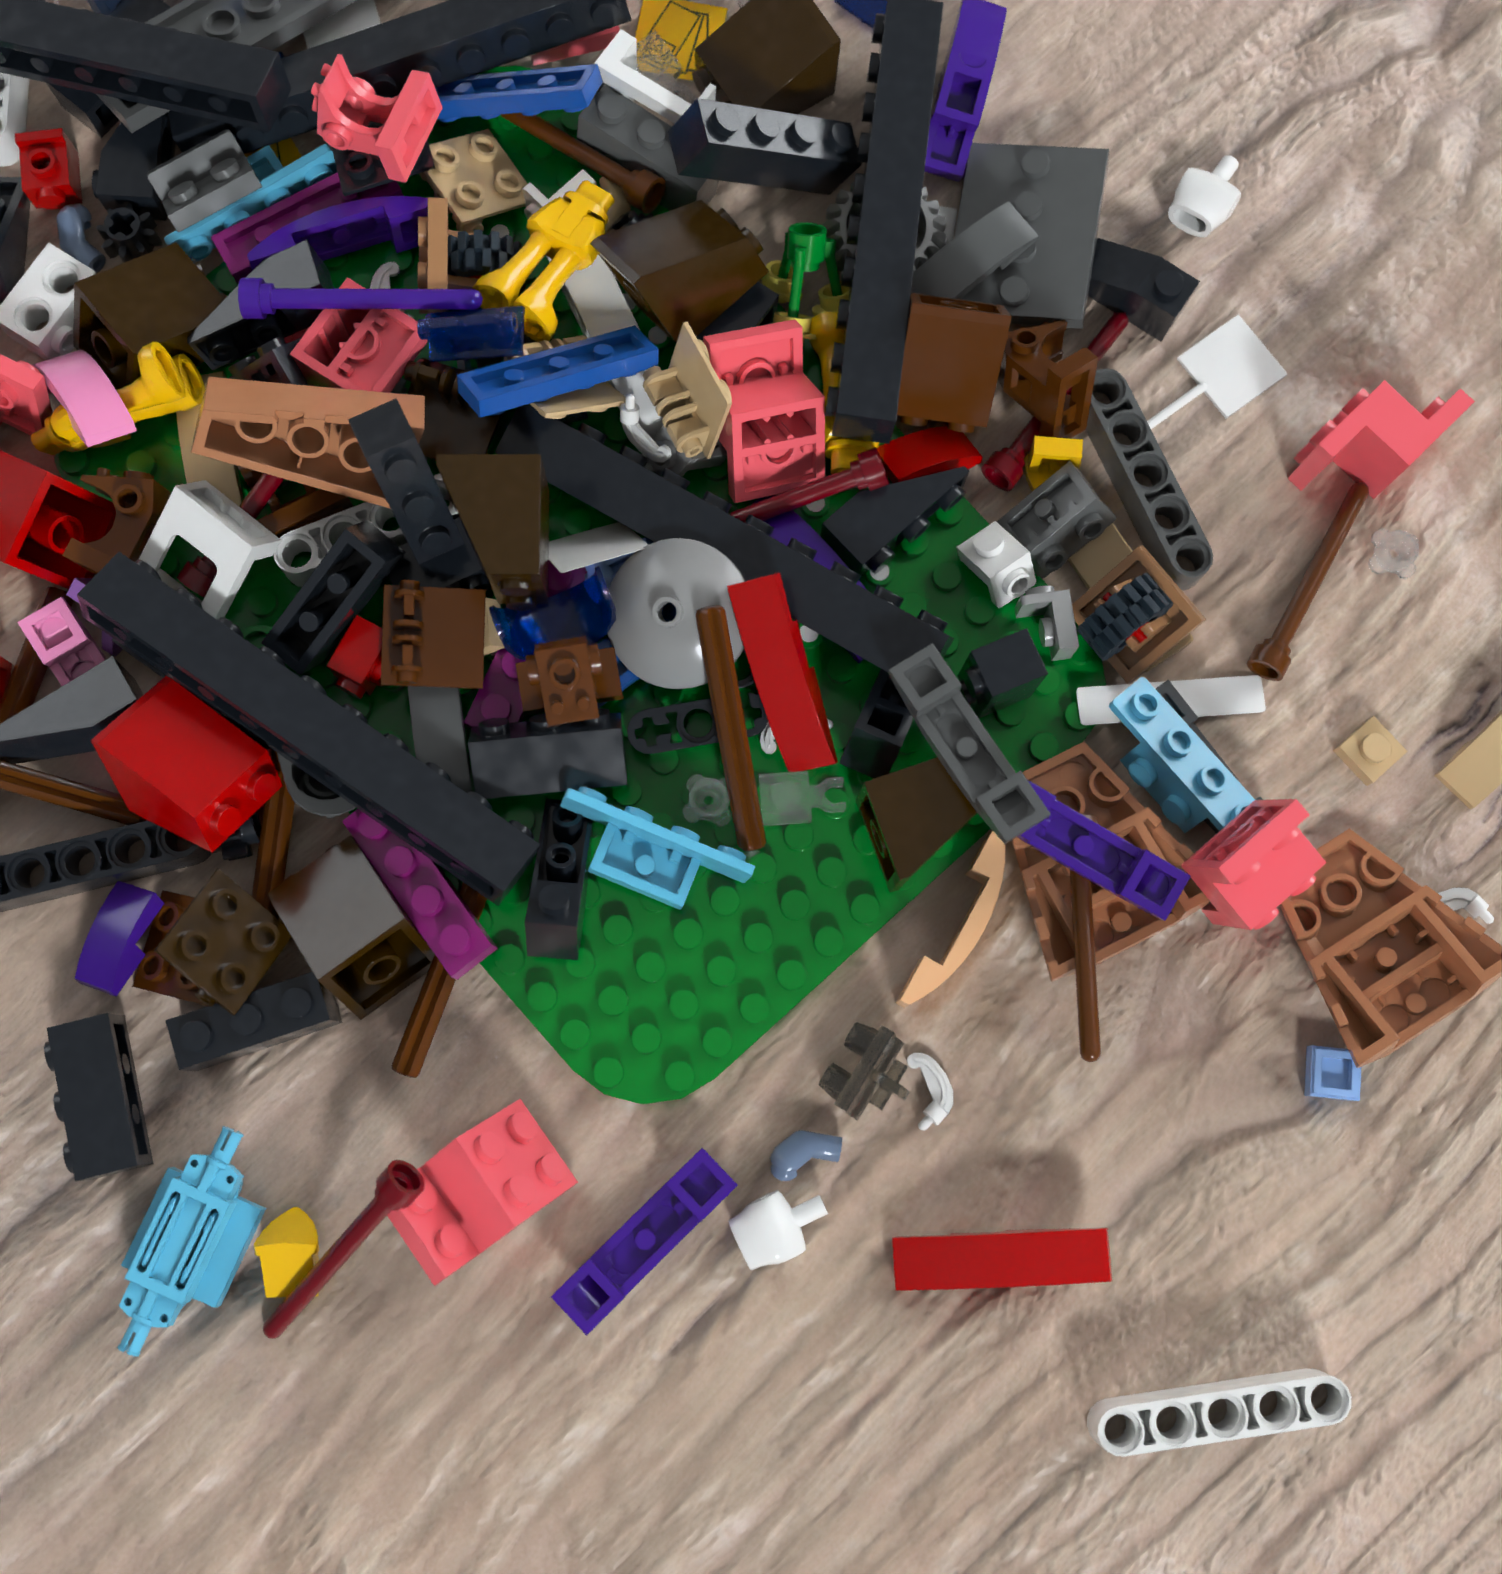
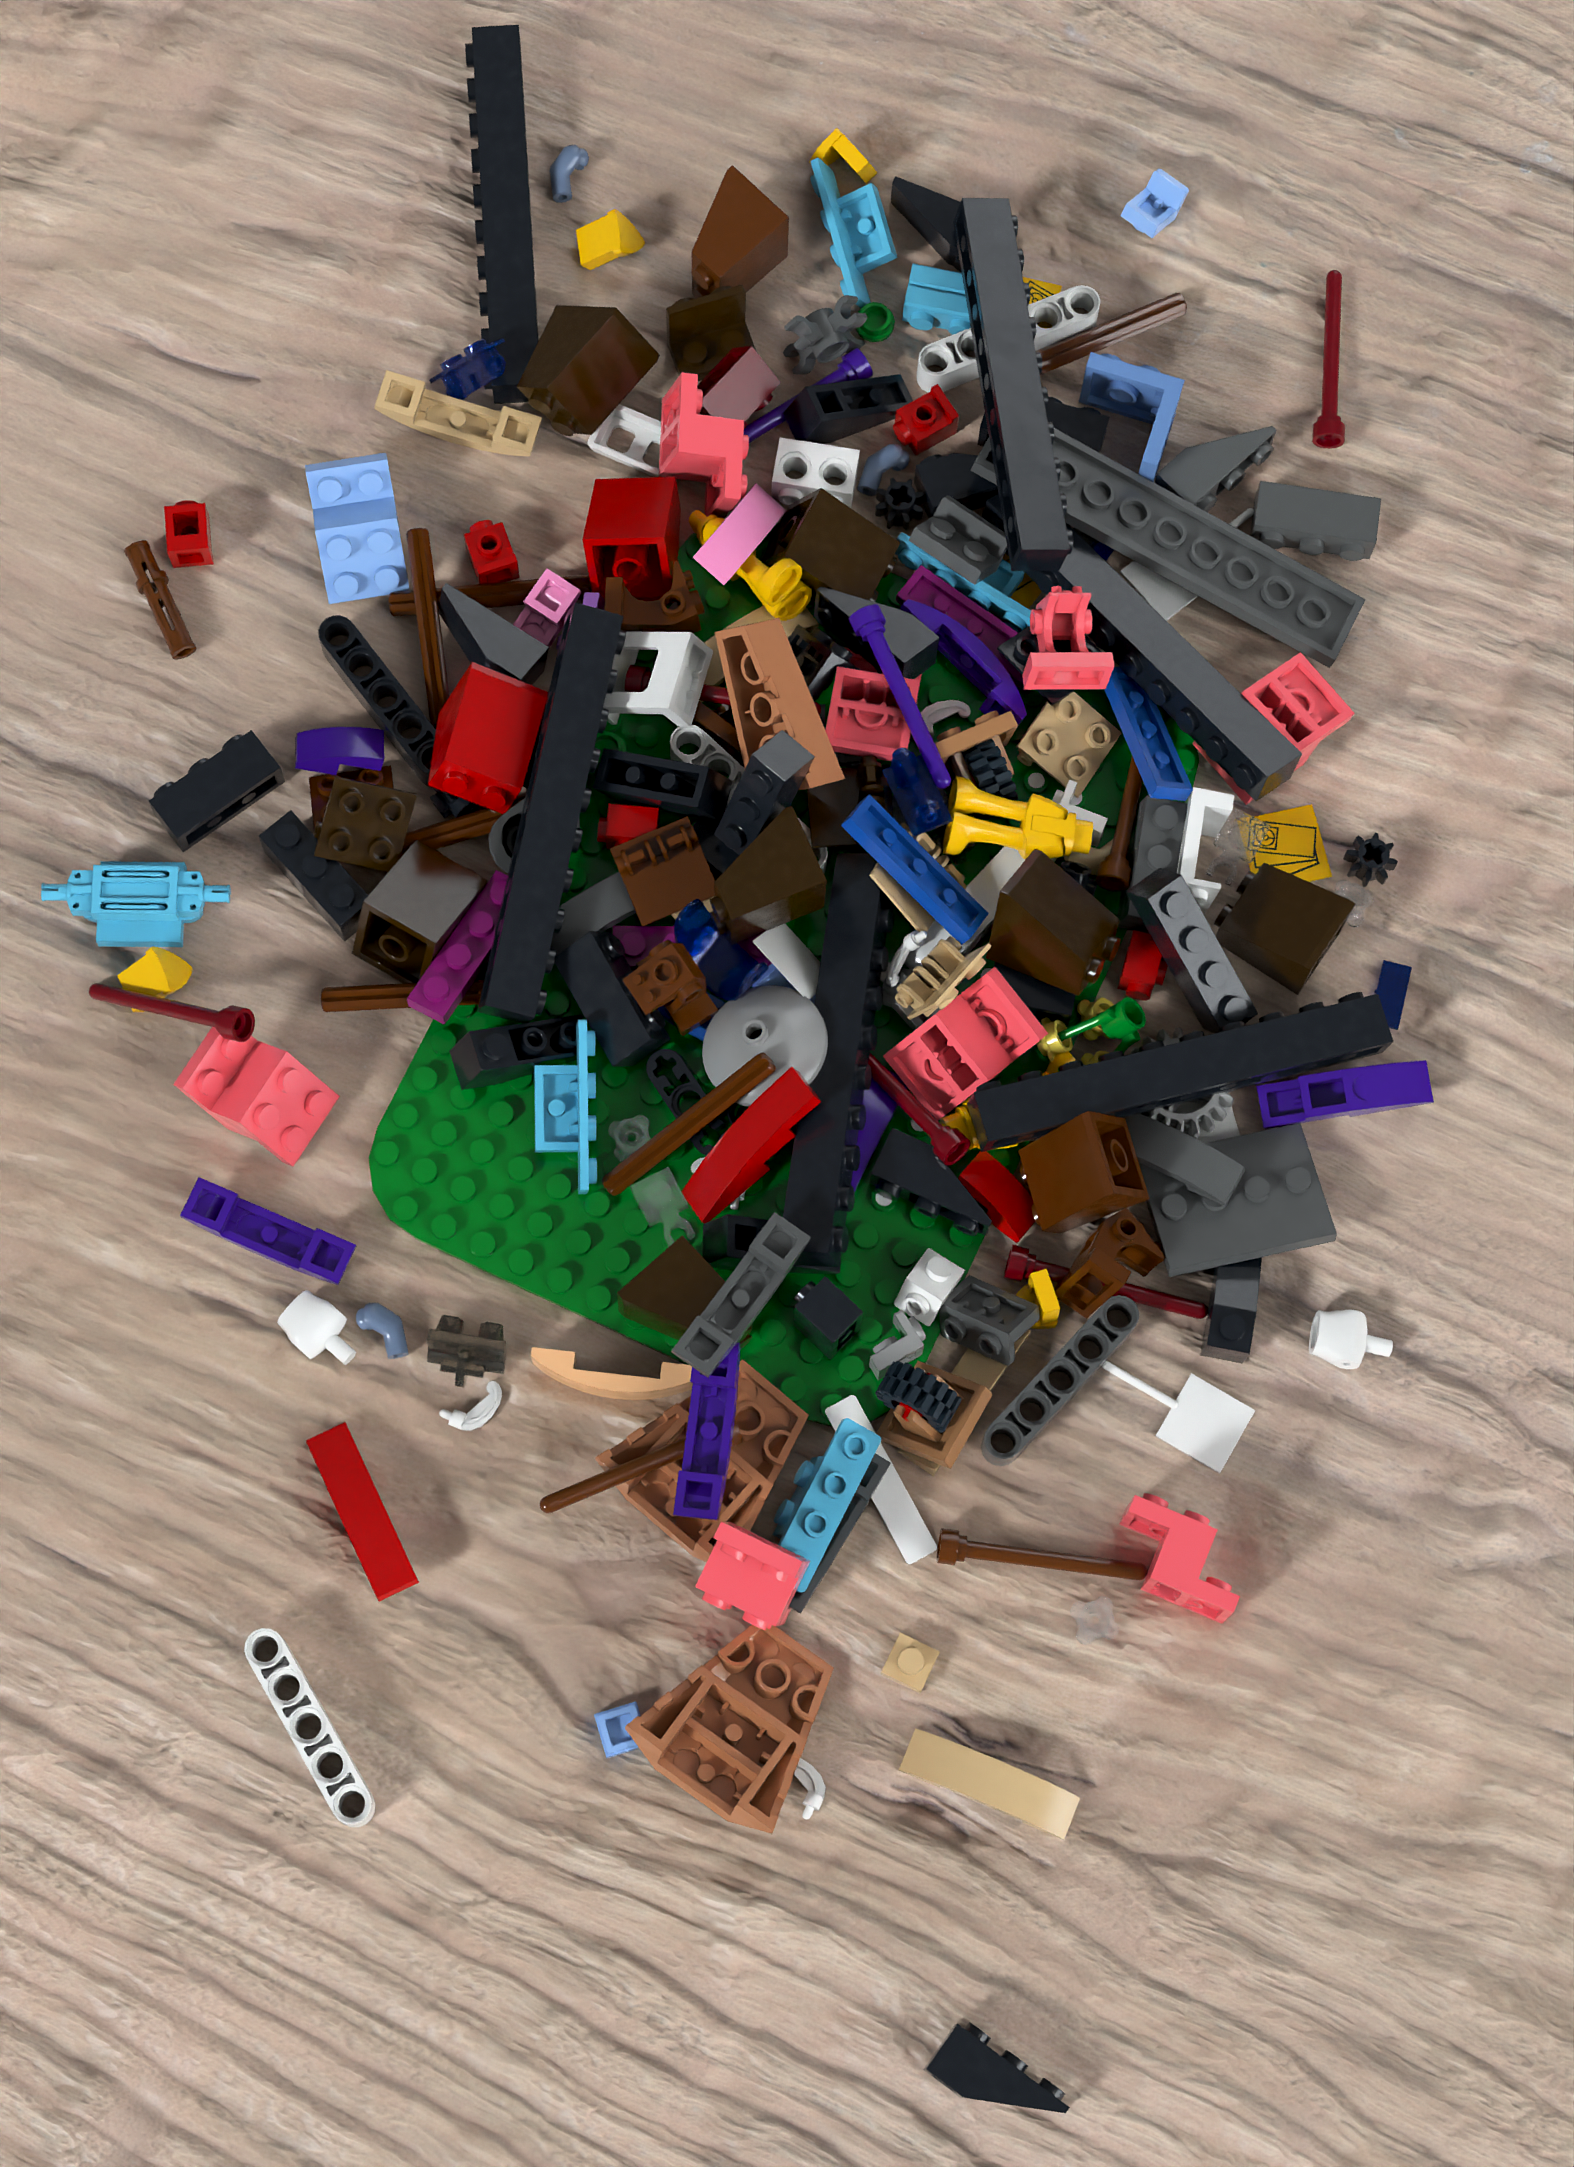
camera: 70 degrees right, 5 degrees down
none -> red brick [1117,930,1168,1001]

